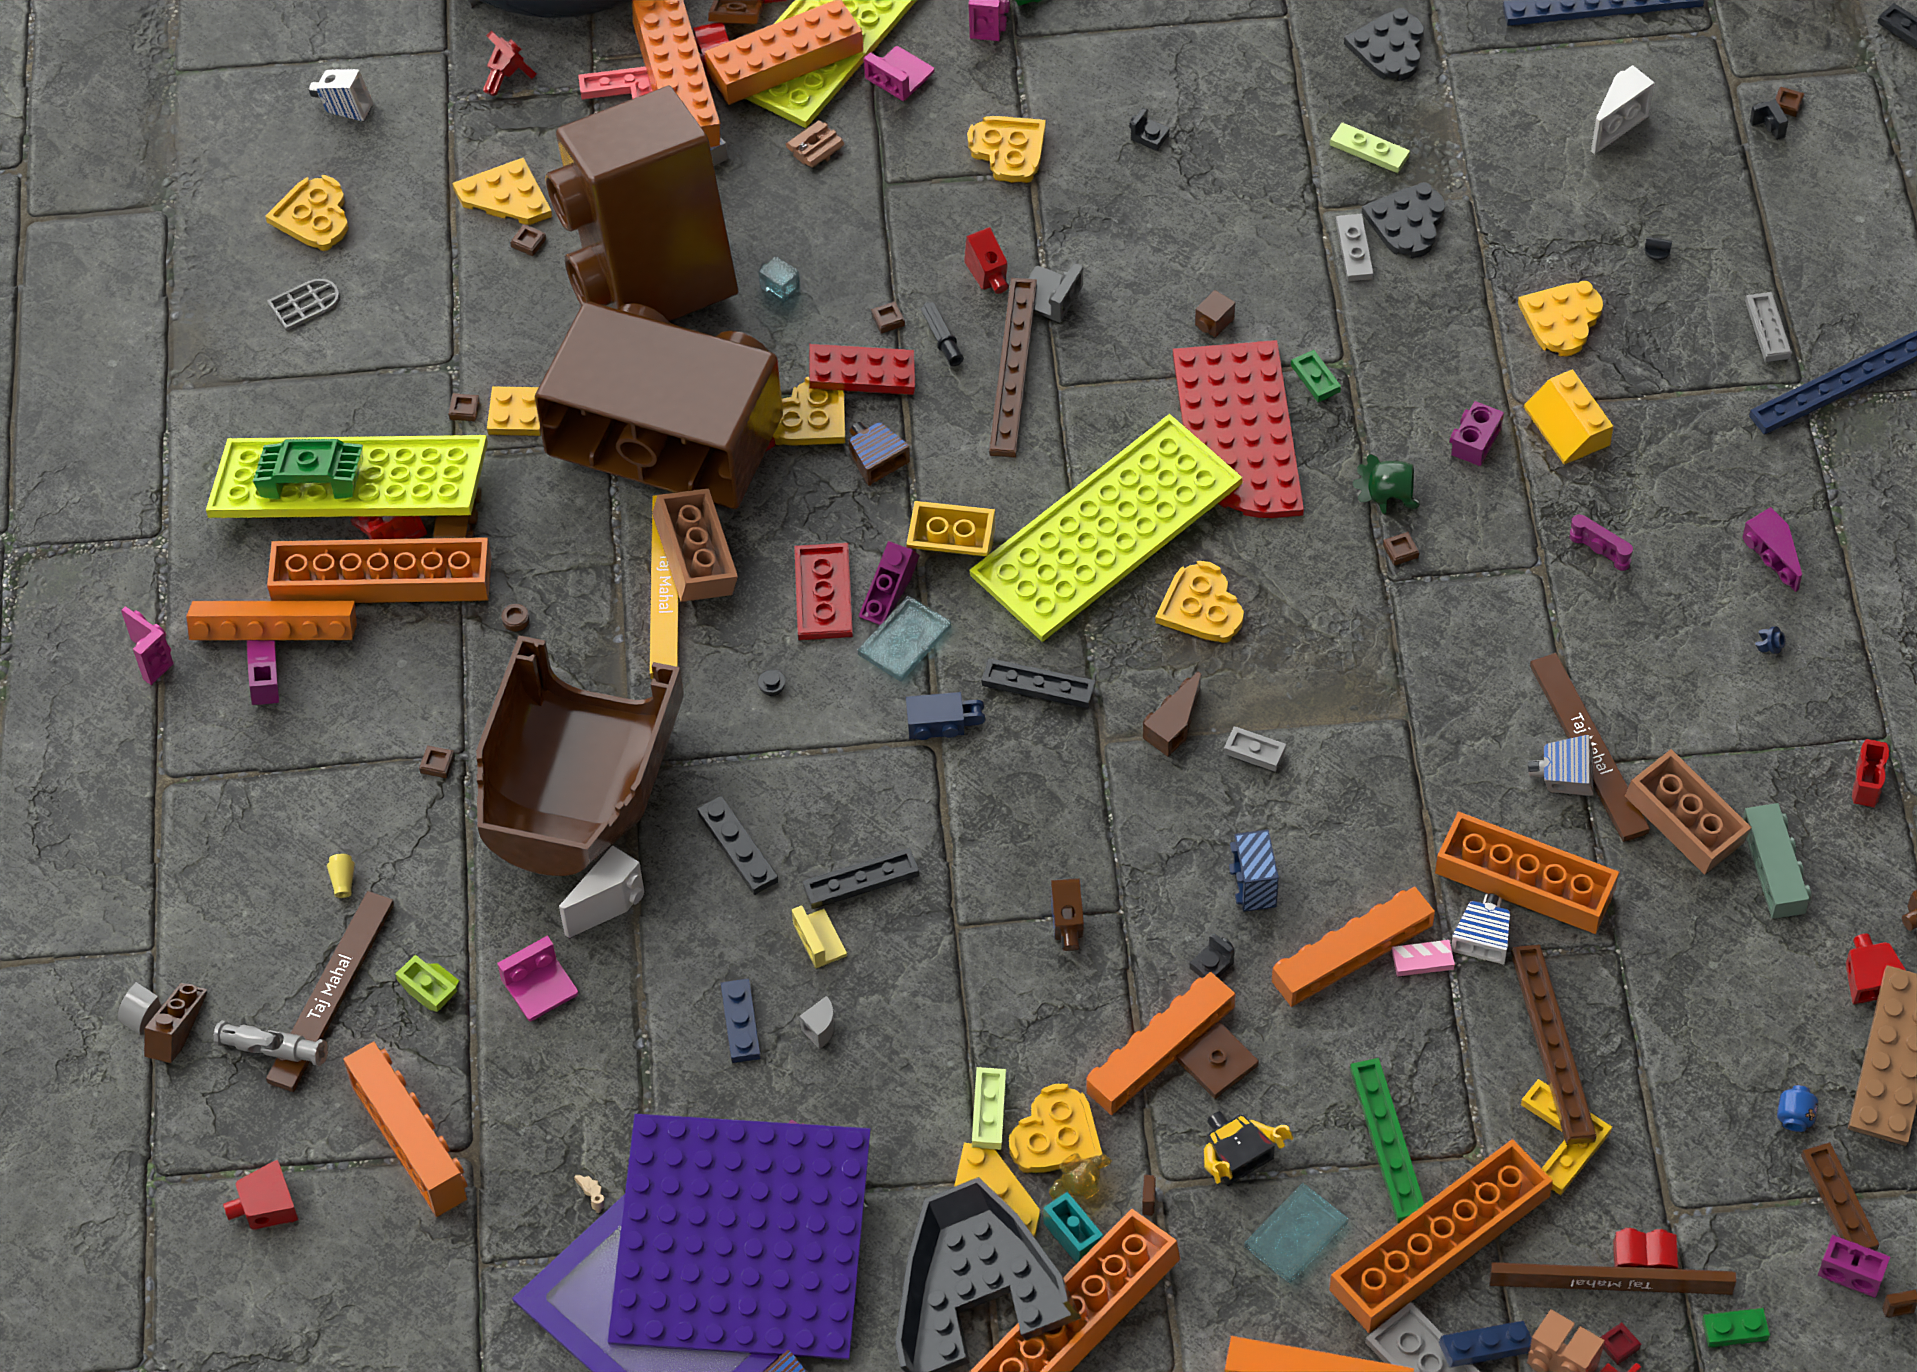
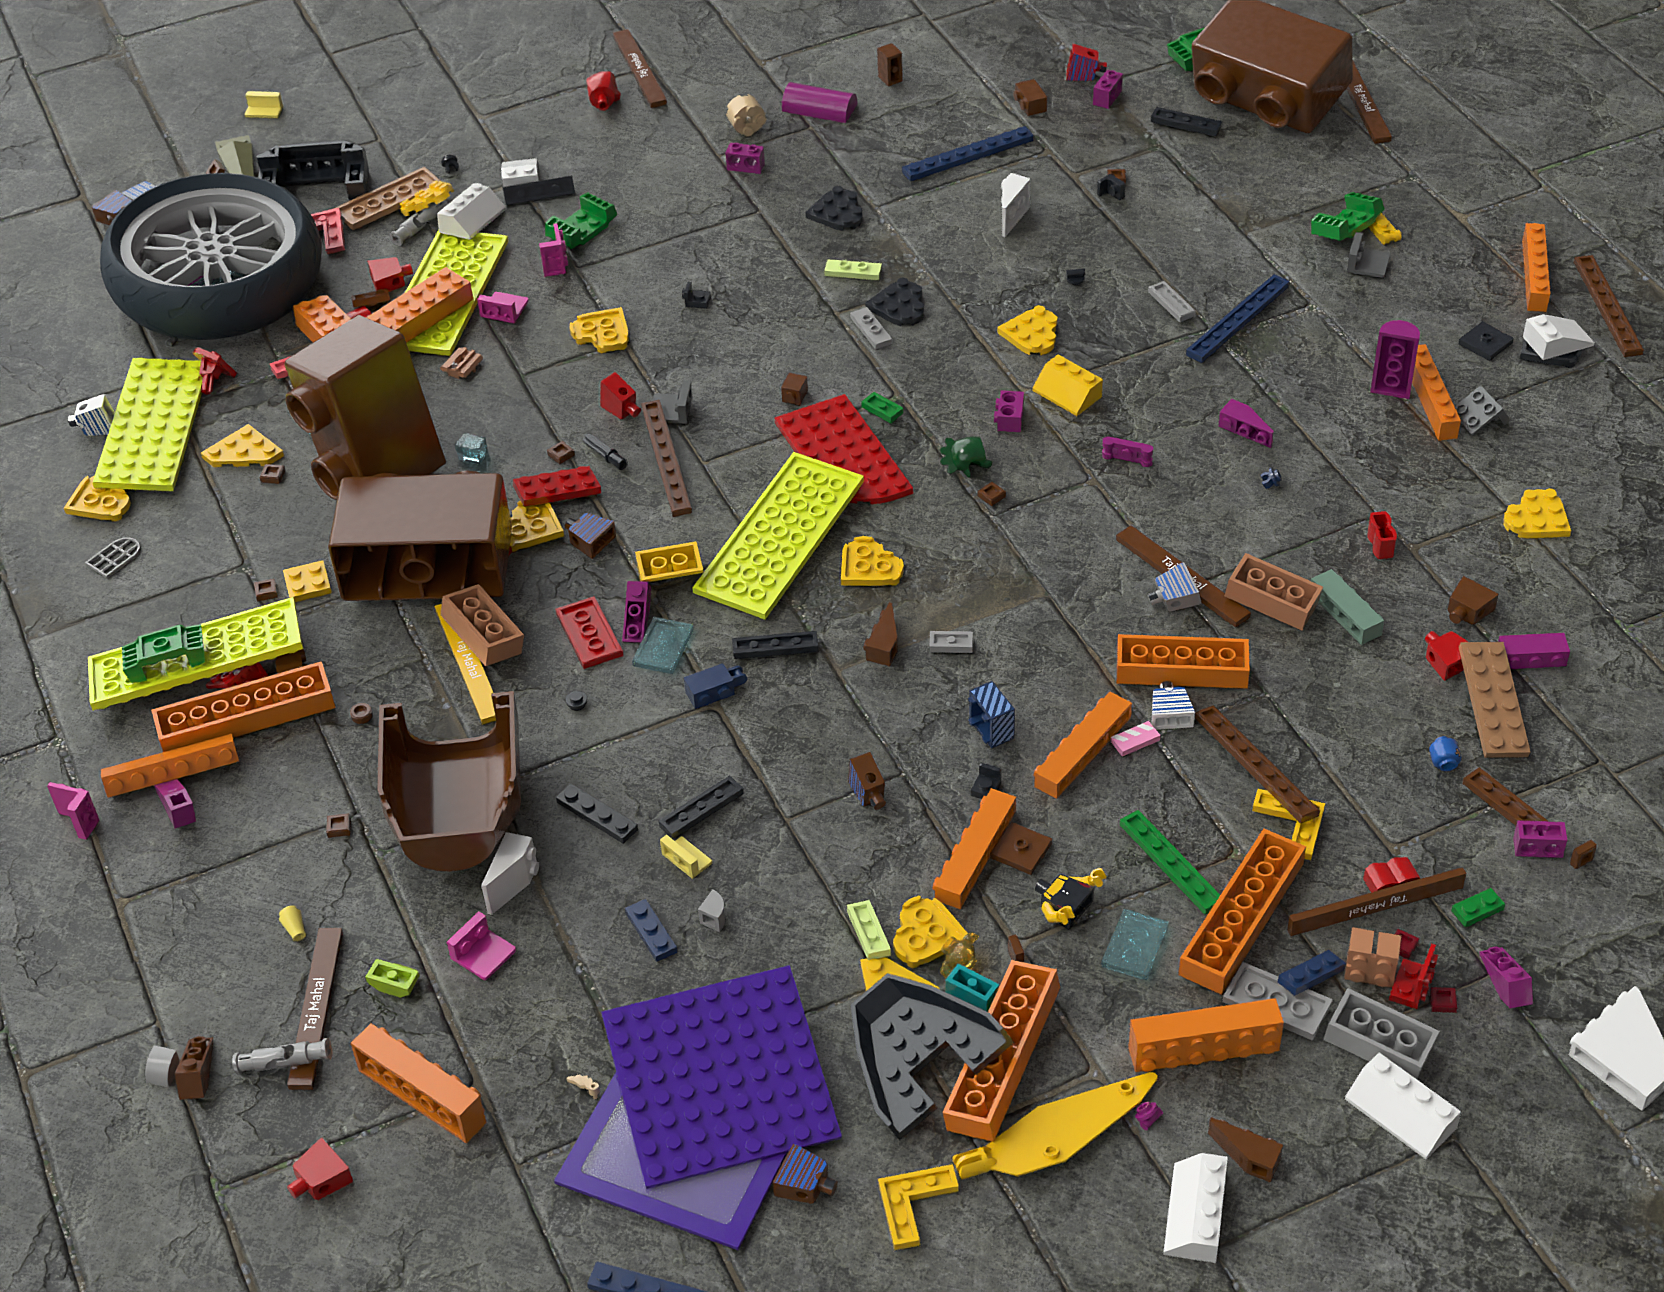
camera: 20 degrees left, 10 degrees down
none -> neon yellow plate [93,358,203,491]

